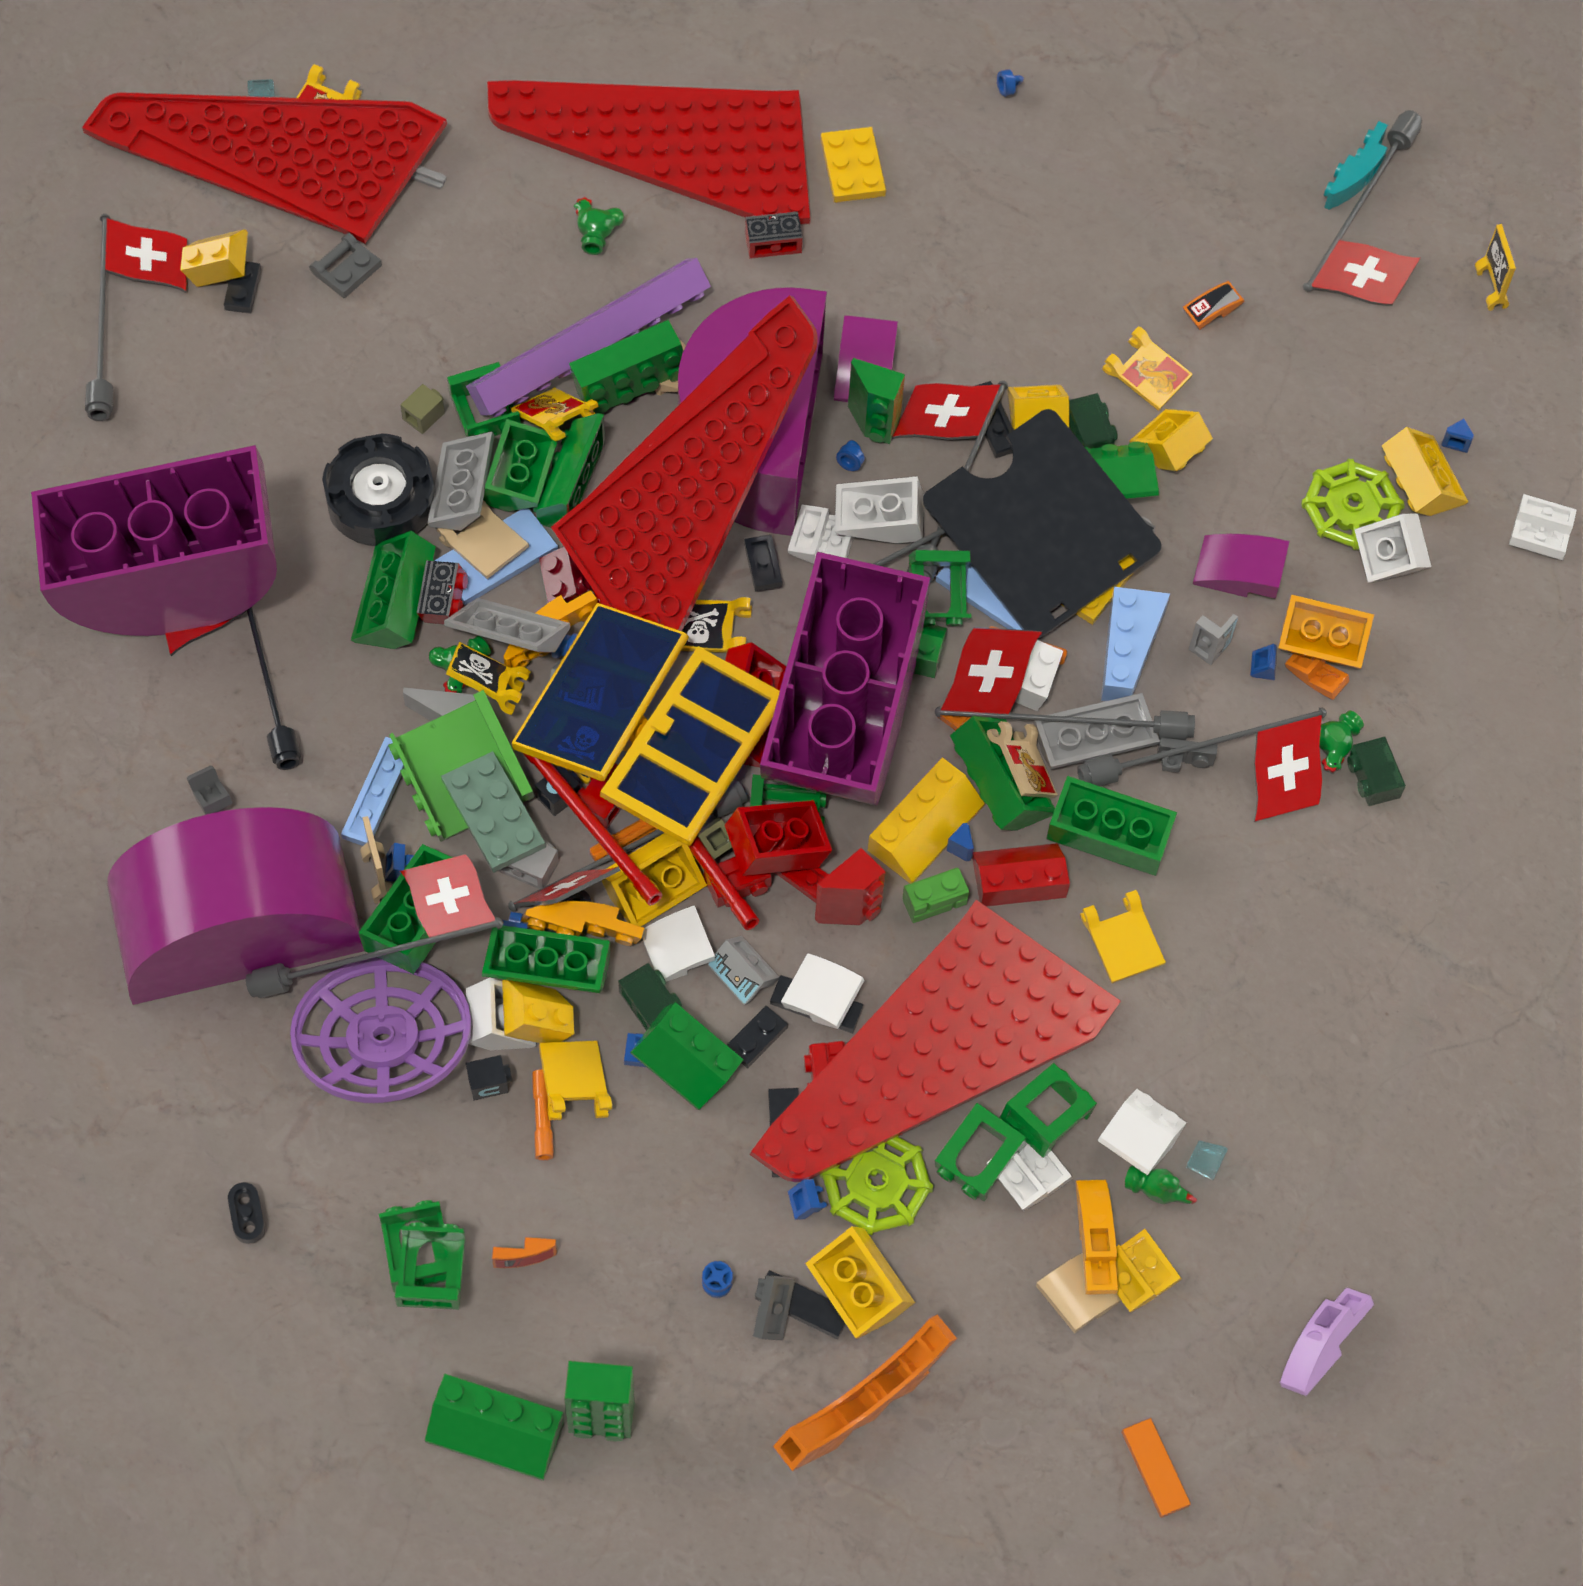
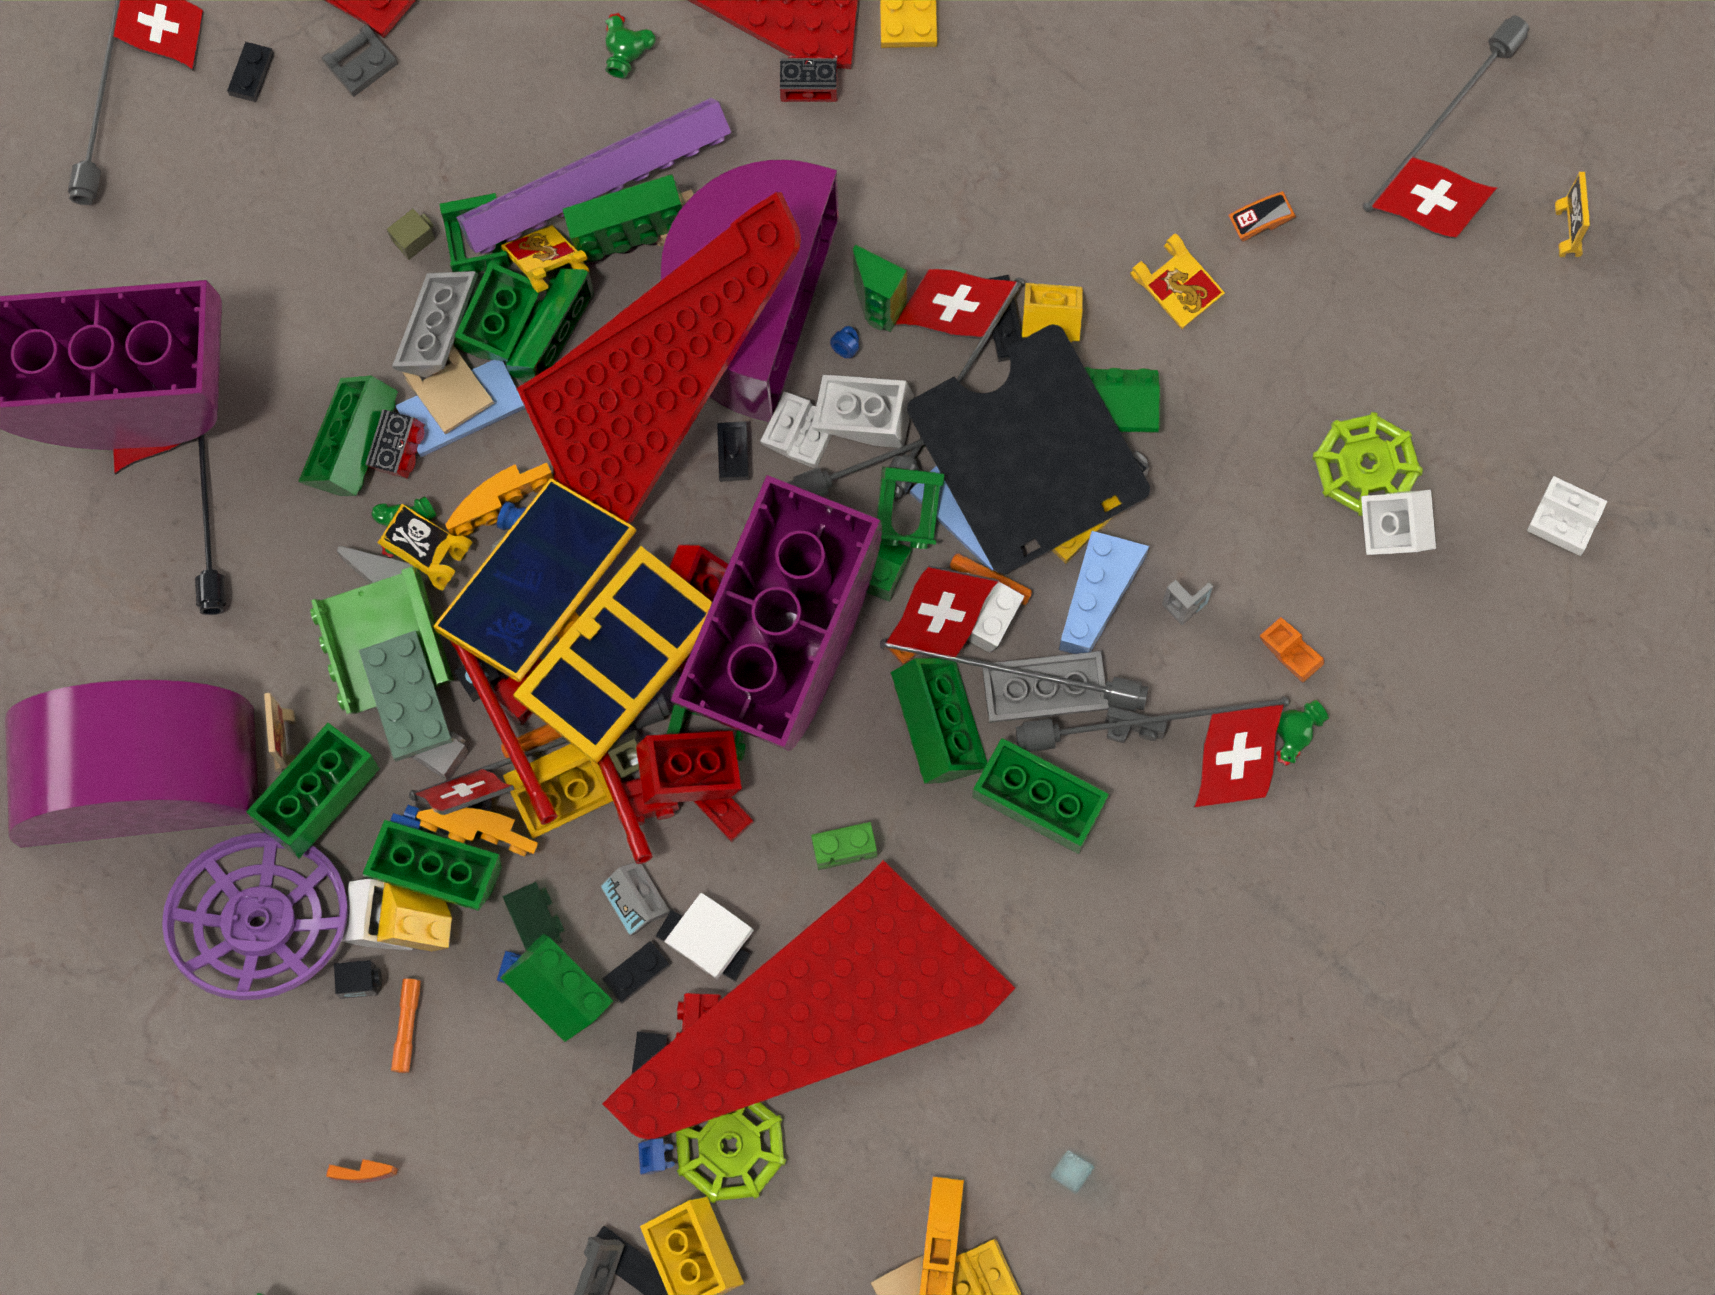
camera: 15 degrees right, 10 degrees up
yellow slope [181,229,248,287] -> none
dark grey bracket [187,765,233,815] -> none
black plate [228,1182,265,1244] -> none
flag [246,854,503,998] -> none
black piece [322,433,435,546] -> none
light blue plate [341,737,405,846] -> none
green panel [379,1200,448,1292] -> none
blue tile [385,843,414,882] -> none
green panel [395,1222,466,1310] -> none
light grey slope [444,598,570,652] -> none
bracket [539,547,591,603] -> none
yellow flag [539,1041,612,1120] -> none
white slope [642,905,715,984] -> none
flag [671,597,752,653] -> none
blue wheel [702,1261,733,1298] -> none
red slope [815,848,886,925] -> none
magenta slope [834,315,898,402] -> none
yellow slope [867,757,985,884] -> none
green panel [935,1103,1026,1201] -> none
blue slope [947,823,974,861] -> none
red slope [972,843,1070,907] -> none
white slope [986,1143,1072,1211] -> none
tan flag [987,721,1058,798] -> none
green panel [1000,1063,1097,1158] -> none
clear green brick [1069,393,1118,449] -> none
yellow flag [1080,890,1166,984] -> none
white slope [1098,1089,1186,1175] -> none
green animal [1125,1166,1197,1204] -> none
yellow slope [1129,409,1213,471] -> none
magenta slope [1193,534,1290,599] -> none
blue slope [1250,644,1277,680] -> none
light orange slope [1278,595,1374,669] -> none
teal slope [1323,121,1388,210] -> none
clear green brick [1347,737,1406,806] -> none
yellow slope [1381,427,1469,516] -> none
blue slope [1441,419,1474,453] -> none

